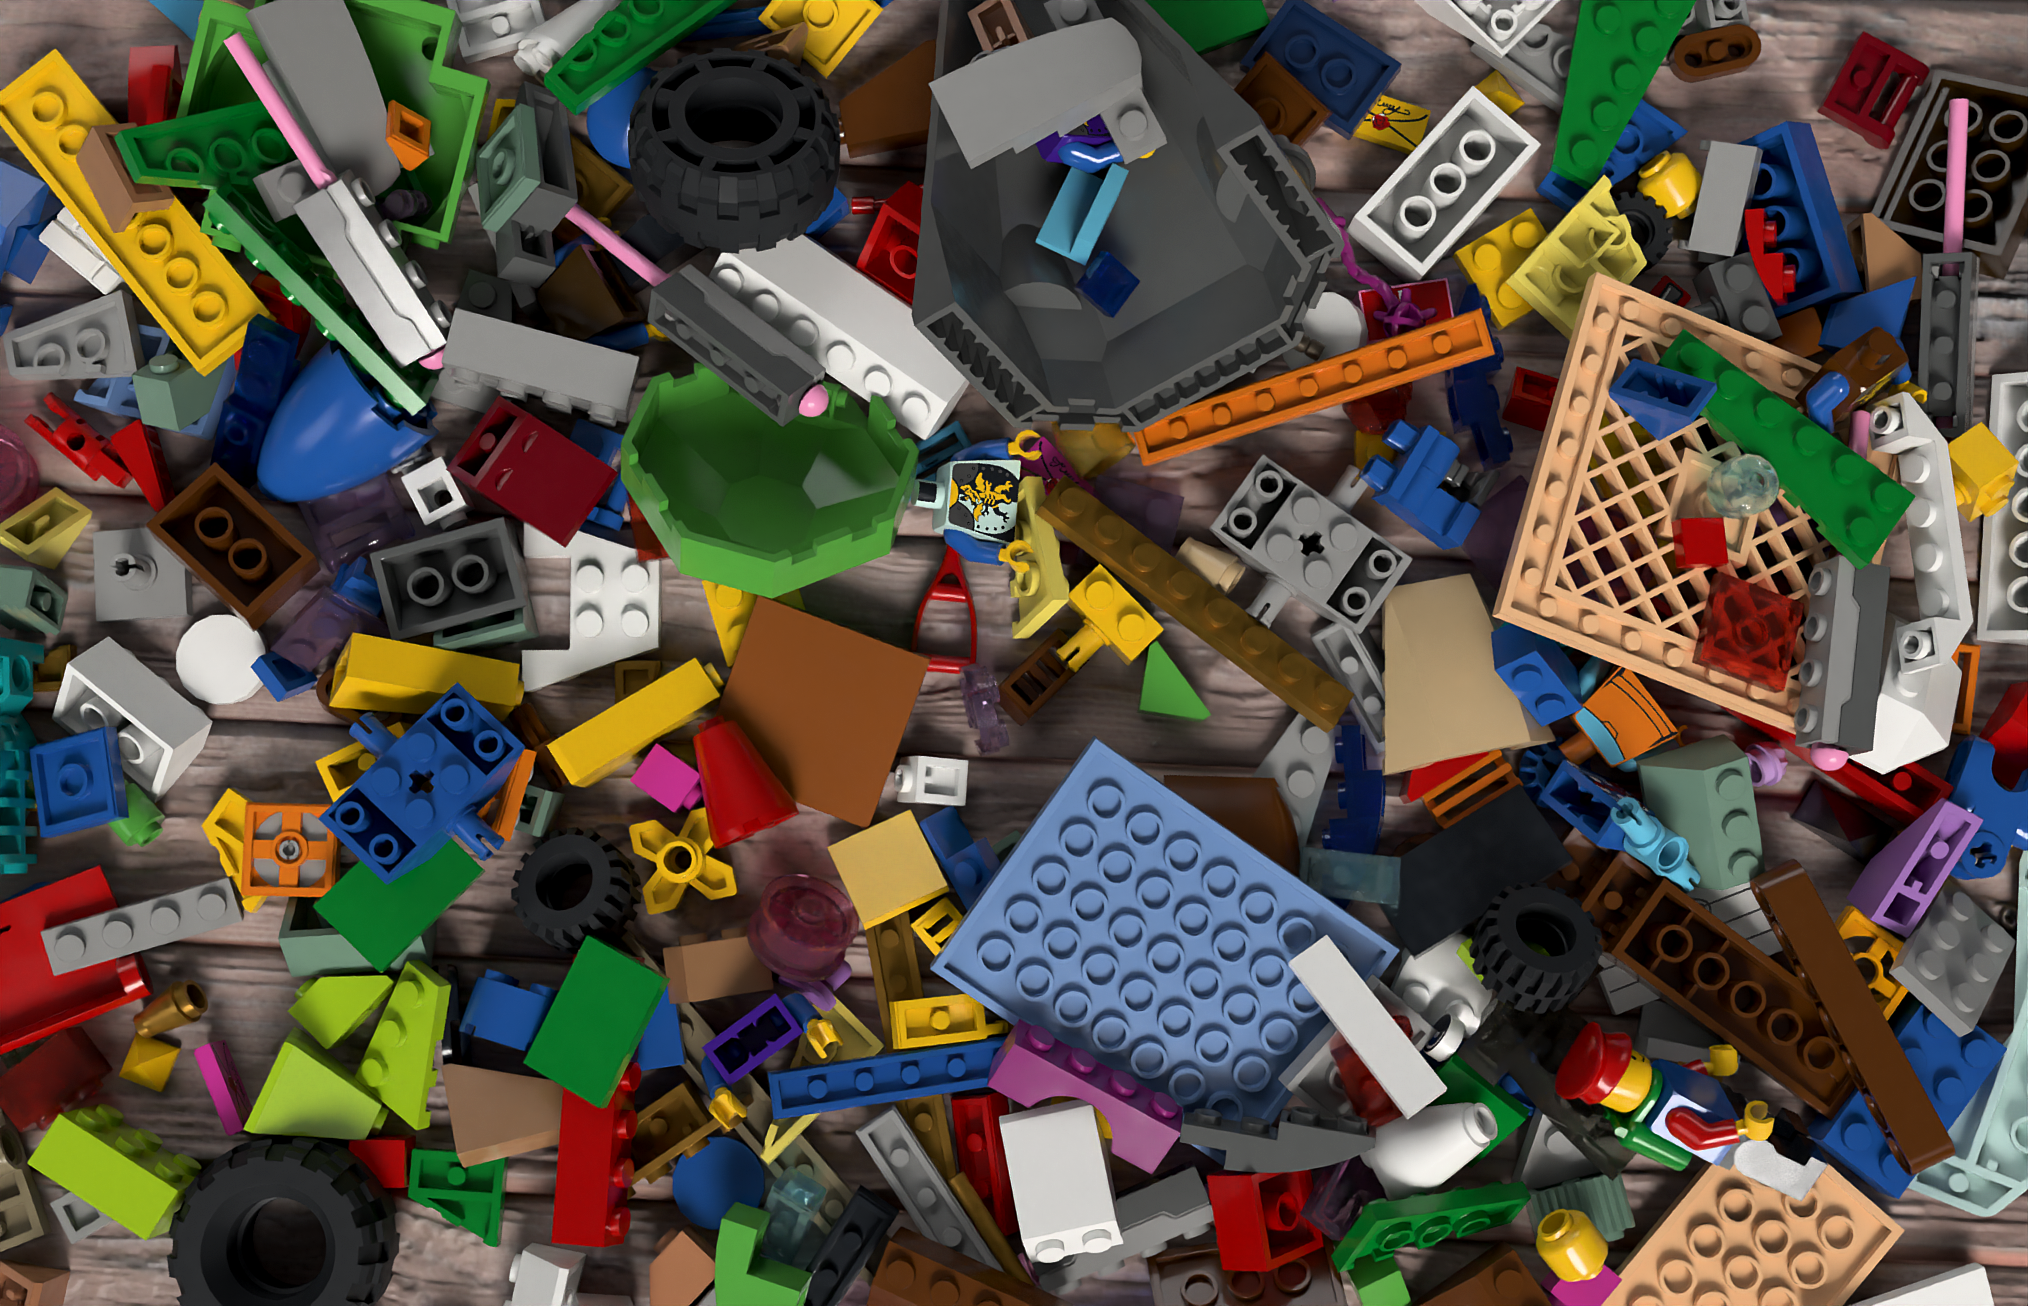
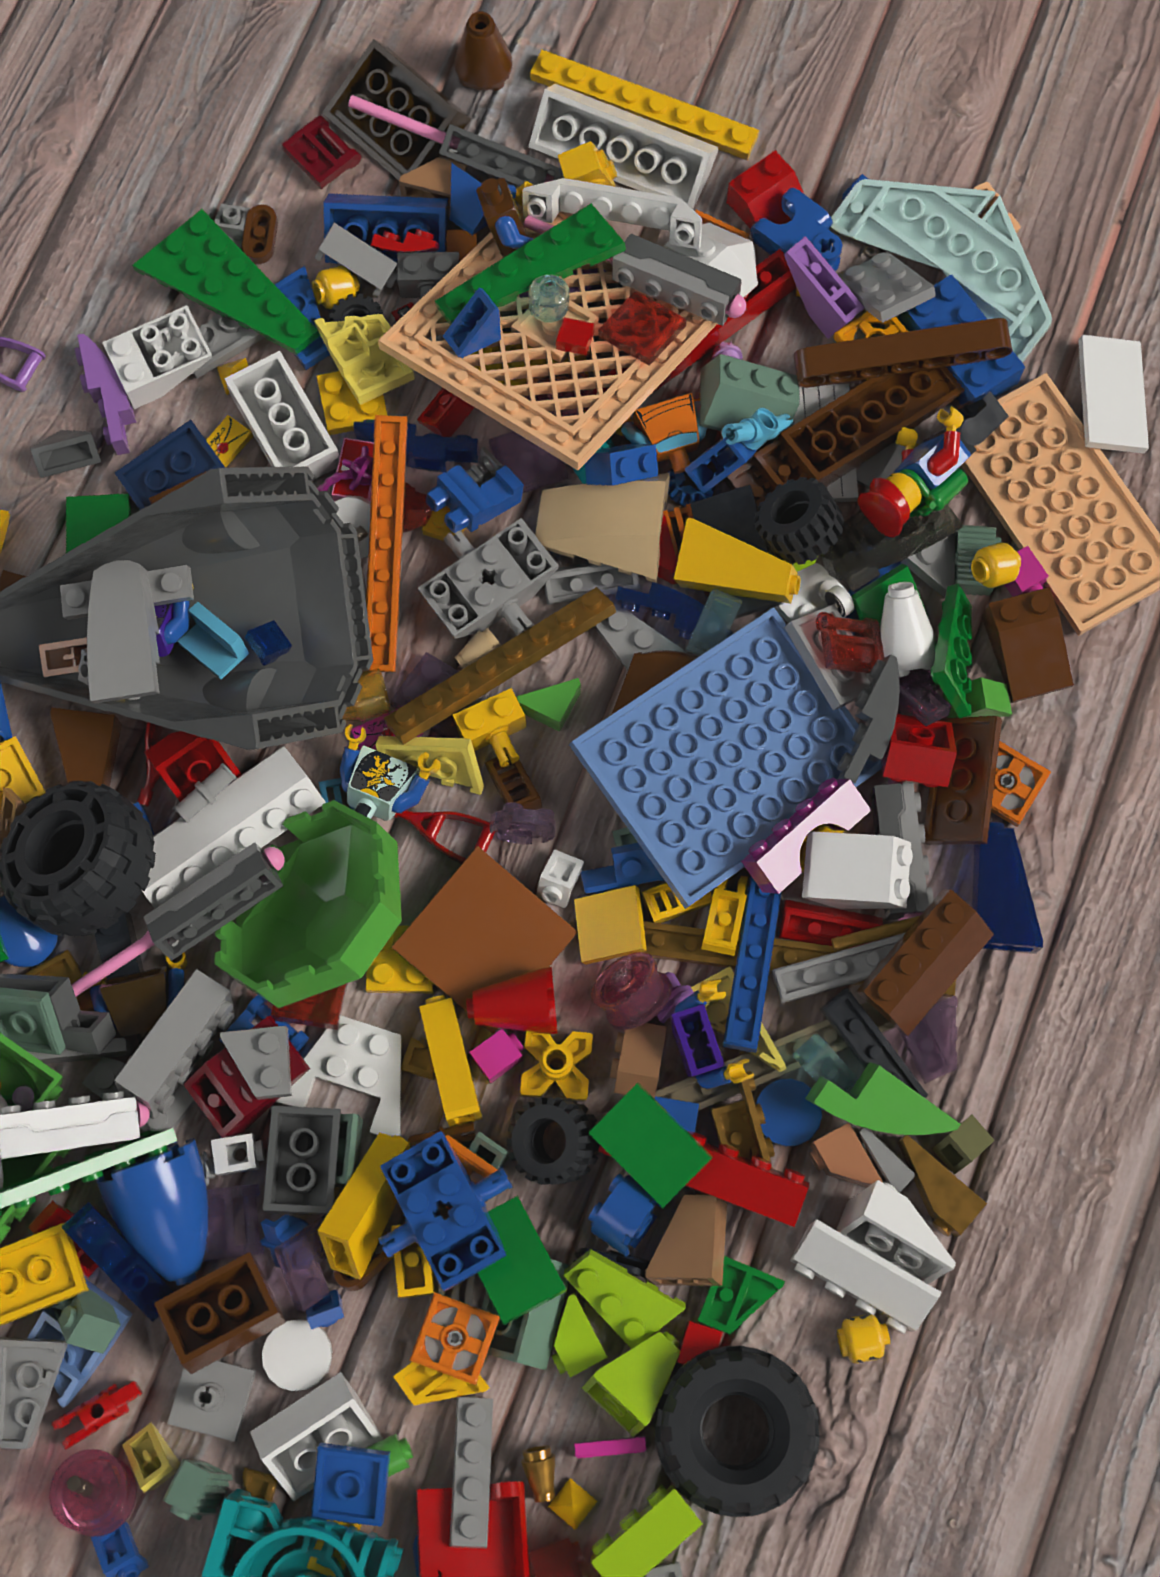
camera: 70 degrees left, 10 degrees down
red slope [110,419,176,513] -> none
white tile [1289,935,1447,1120] -> none
black slope [1791,780,1894,866] -> none
none -> light grey pin [173,763,237,823]
none -> light grey wing [220,1026,292,1100]
none -> yellow slope [674,518,801,604]

